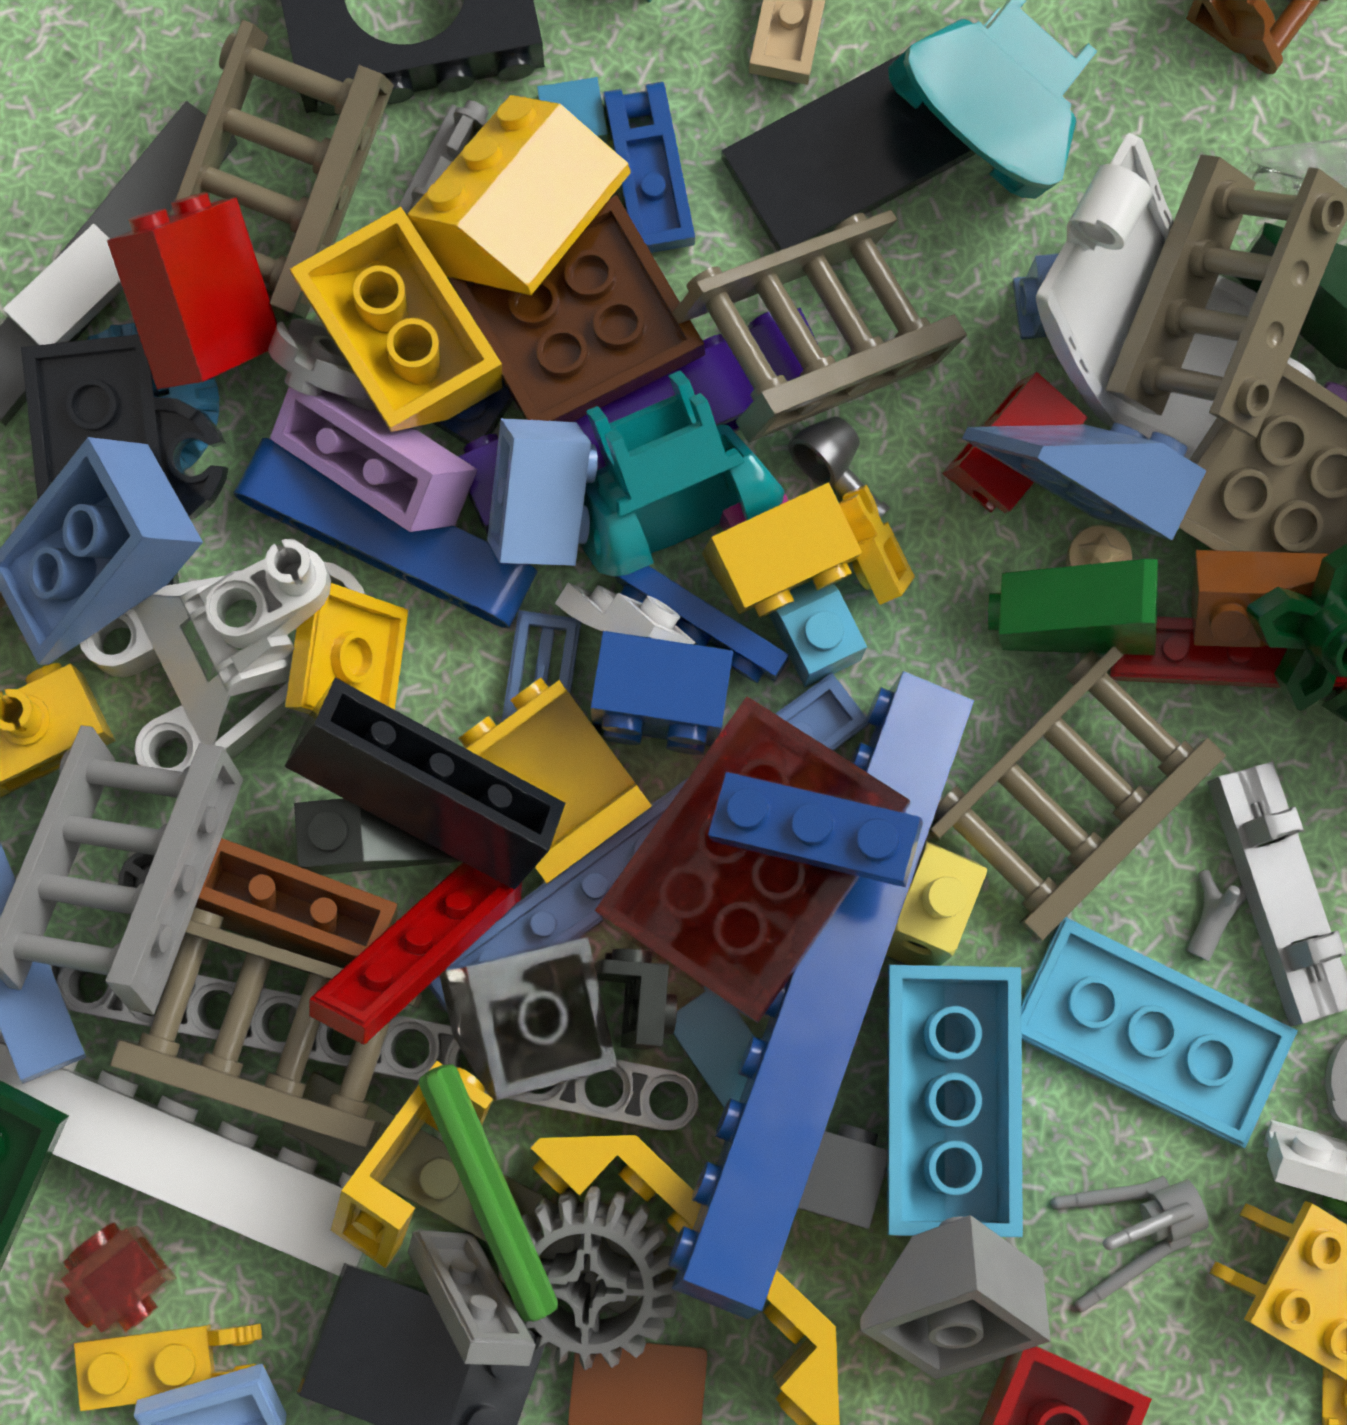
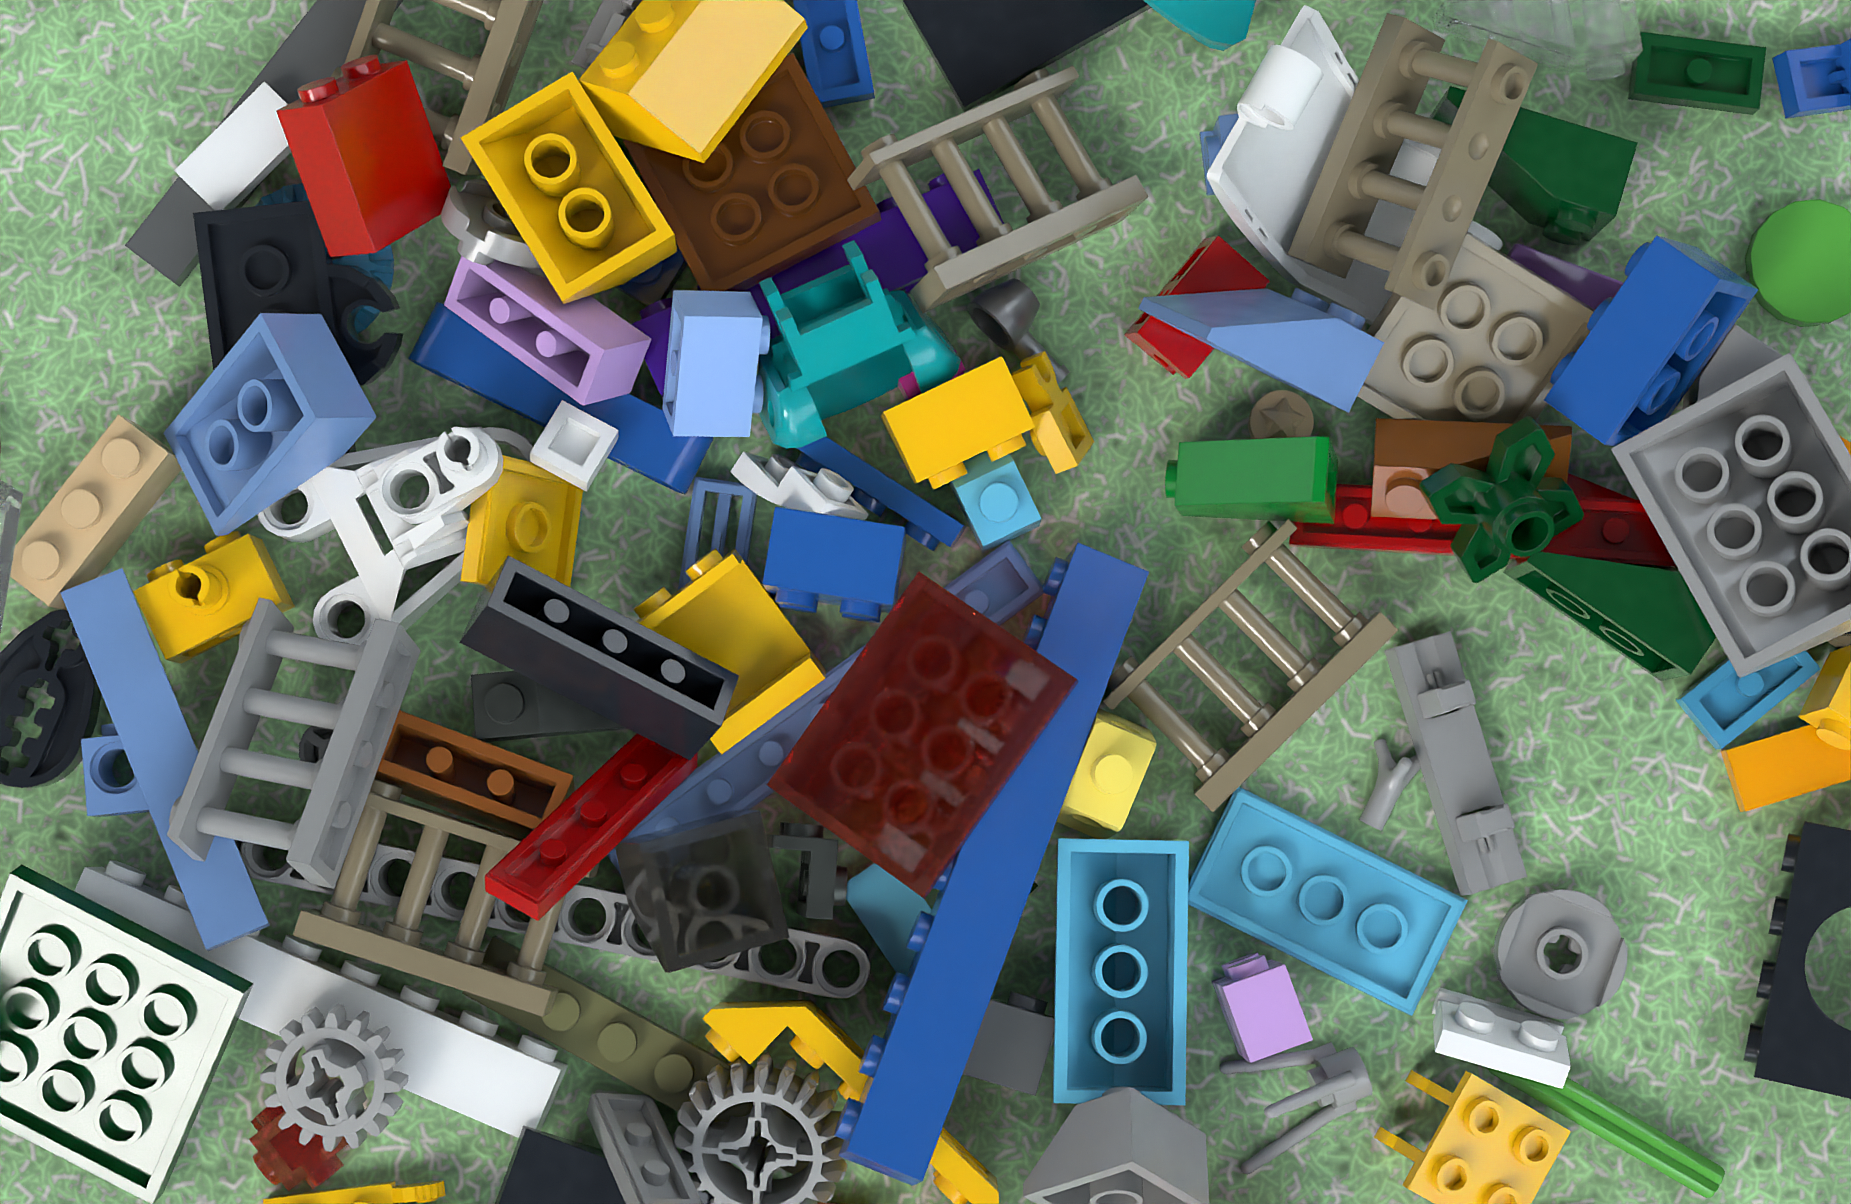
camera: 10 degrees right, 5 degrees up
yellow panel [330,1061,493,1268] -> none
bright green axle [419,1064,558,1322] -> none
blue plate [708,772,923,888] -> none
none -> light grey gear [260,1004,409,1152]
none -> white tile [530,400,619,492]
none -> lavender brick [1211,953,1313,1063]

